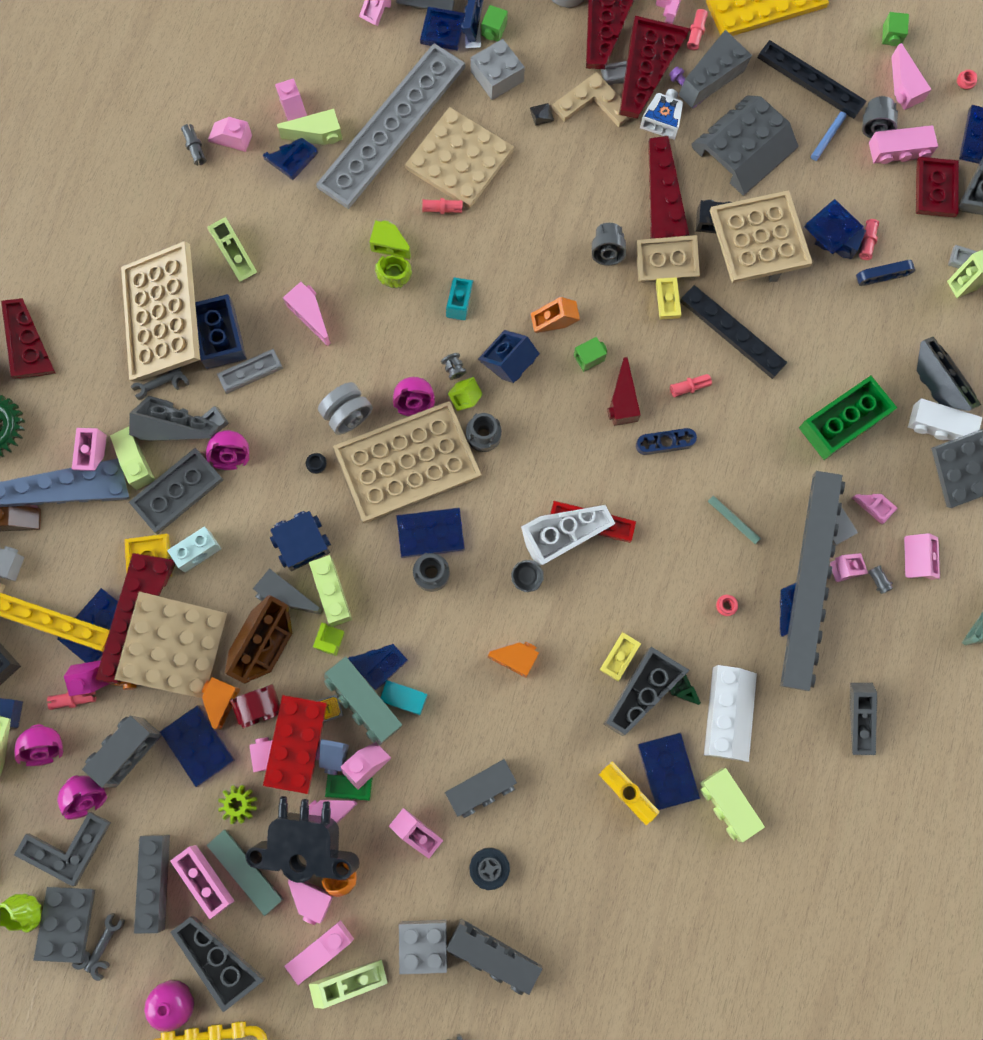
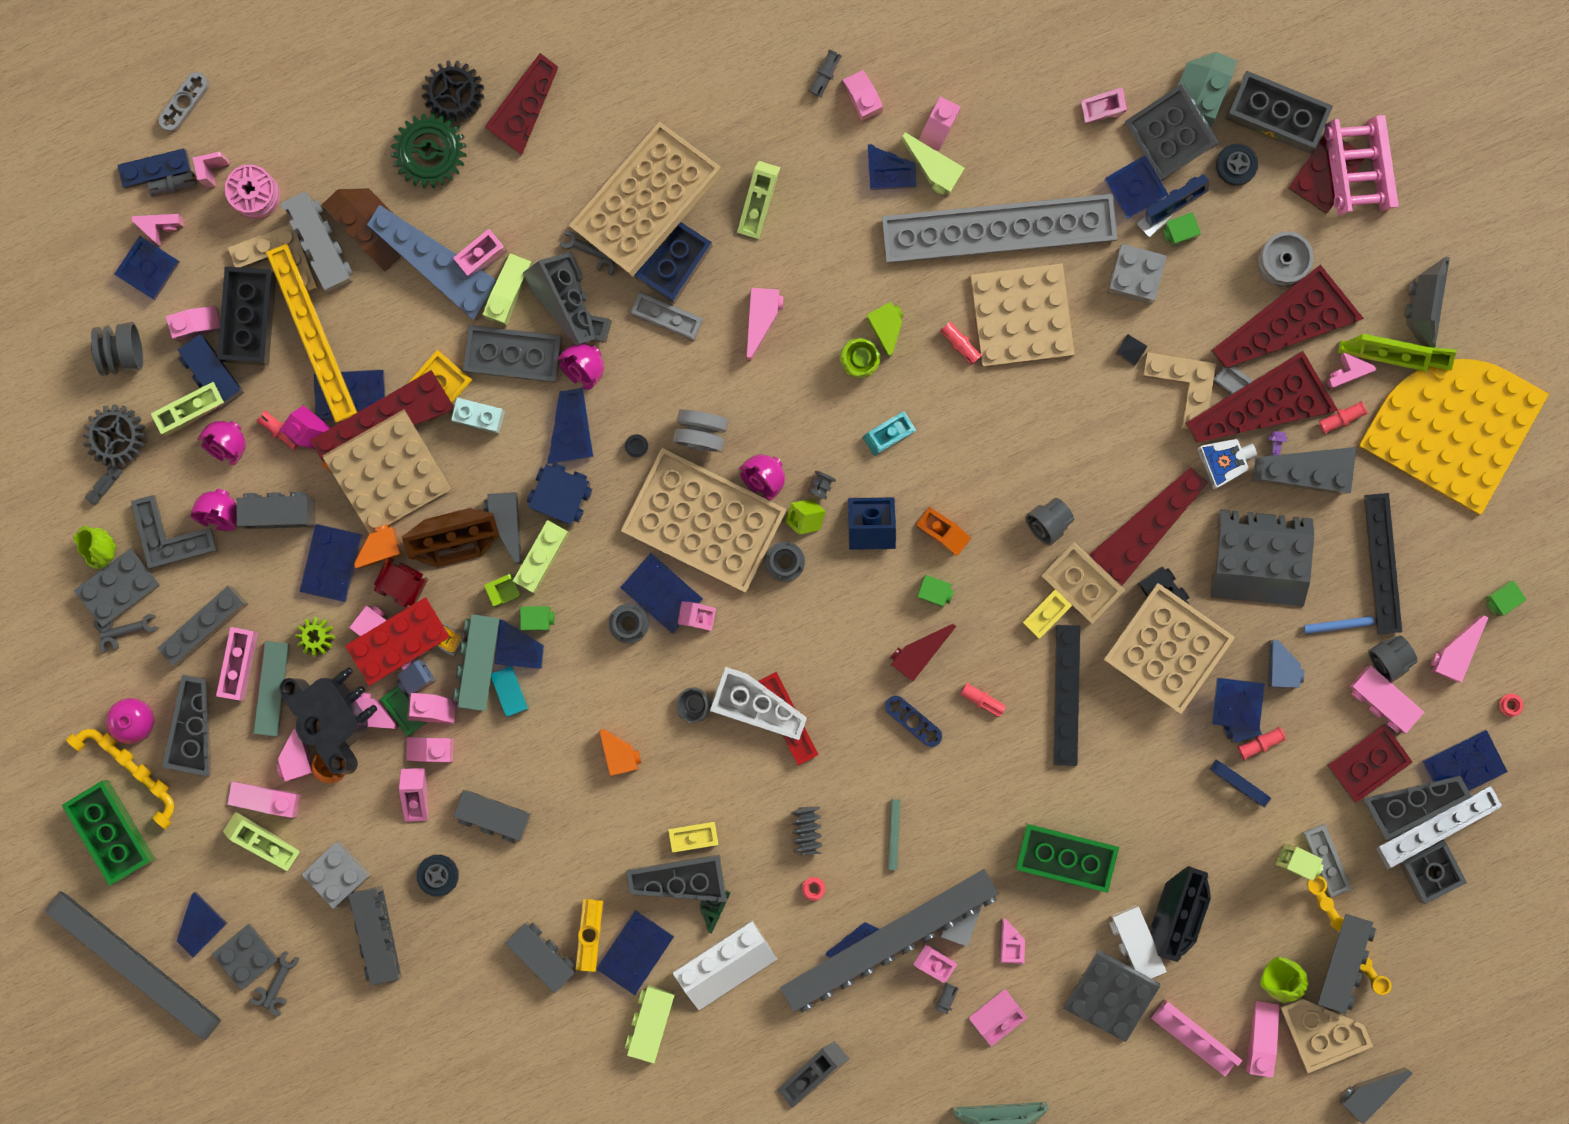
camera: 55 degrees right, 10 degrees up
none -> bright pink slope [406,737,454,762]
none -> dark grey brick [505,922,576,993]
none -> bright green brick [520,606,555,631]
none -> clear blue wing [547,388,594,464]
none -> bright pink slope [678,601,716,631]
none -> dark grey piece [791,806,823,855]
none -> sand blue slope [1268,640,1304,688]

